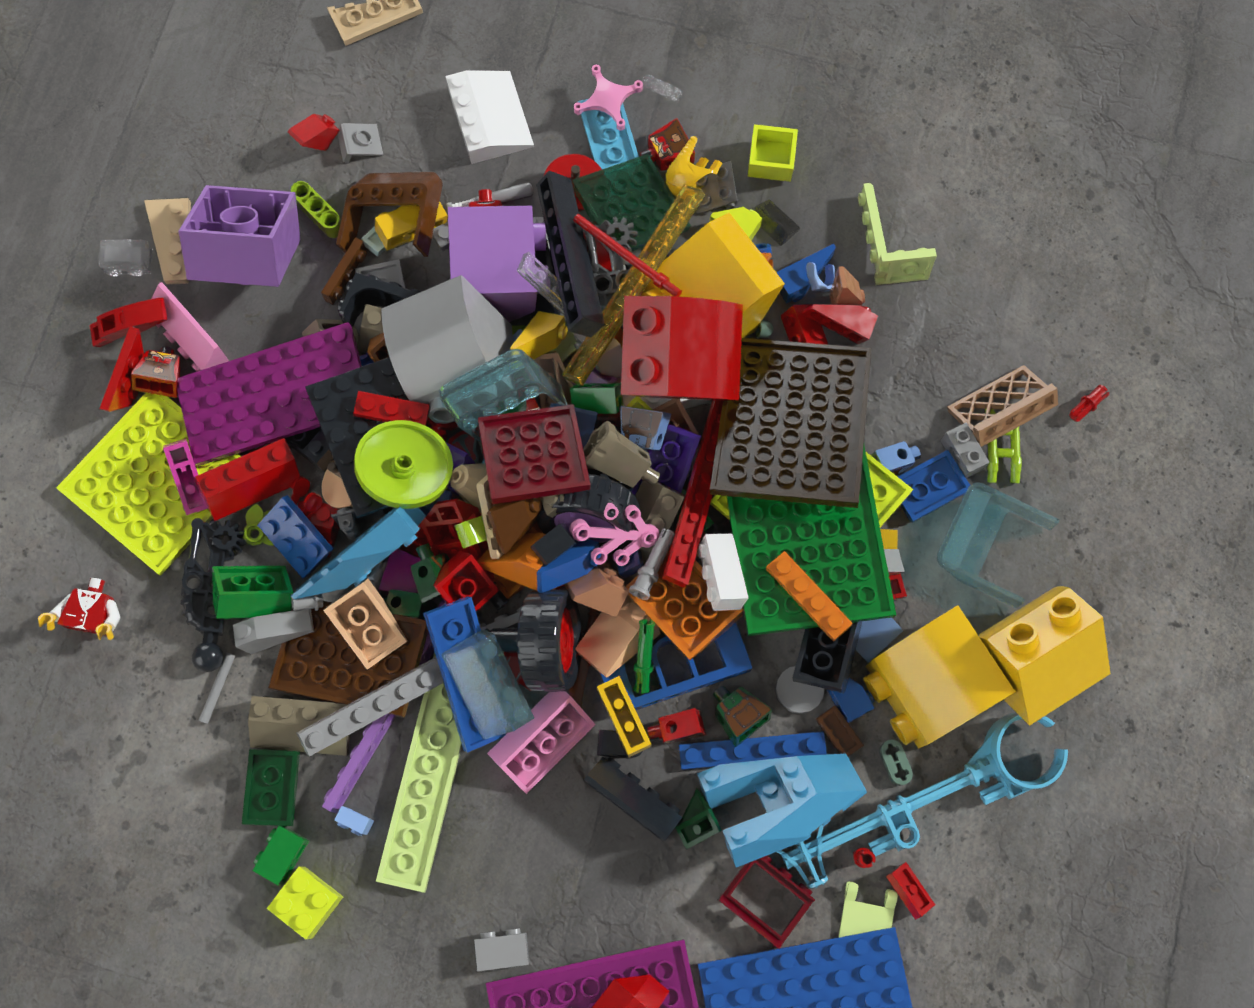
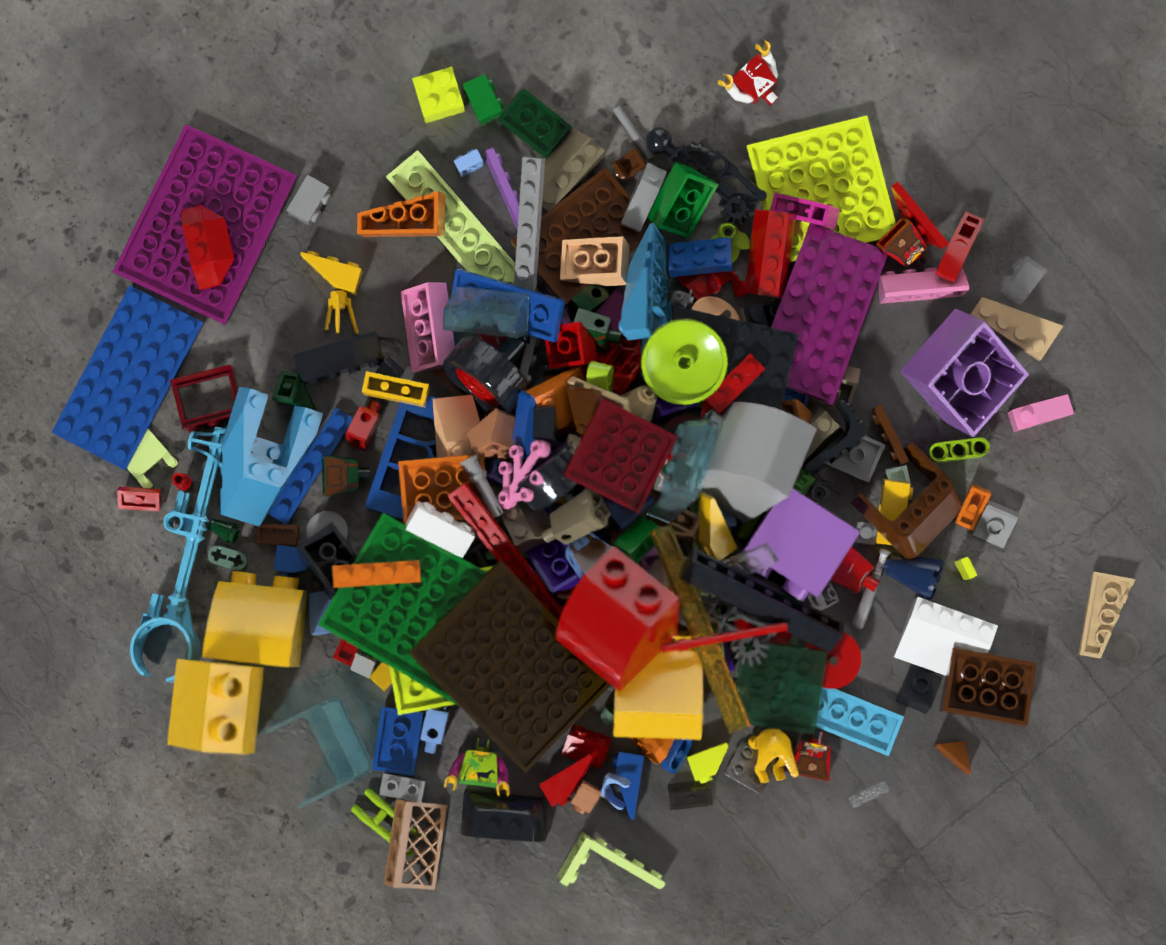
camera: 130 degrees right, 10 degrees up
red slope [287,114,340,151] -> none
light grey pin [291,594,323,611] -> none
bright pink piece [574,65,643,131] -> none
green pin [634,619,655,693] -> none
neon yellow piece [747,124,798,182] -> none
red axle [1069,385,1109,422] -> none
none -> dark green cone [208,518,241,543]
none -> yellow slope [300,250,363,296]
none -> yellow plant [324,291,359,335]
none -> orange wedge [357,191,445,237]
none -> torso [444,738,510,796]
none -> black windscreen [461,791,548,842]
none -> reddish brown bracket [611,148,647,180]
none -> dark blue cone [883,555,944,600]
none -> black piece [896,665,942,714]
none -> dark orange slope [933,741,971,775]
none -> reddish brown slope [939,648,1037,727]
none -> orange slope [954,483,991,531]
none -> neon yellow tile [954,557,977,581]
none -> bright pink slope [1008,394,1074,432]

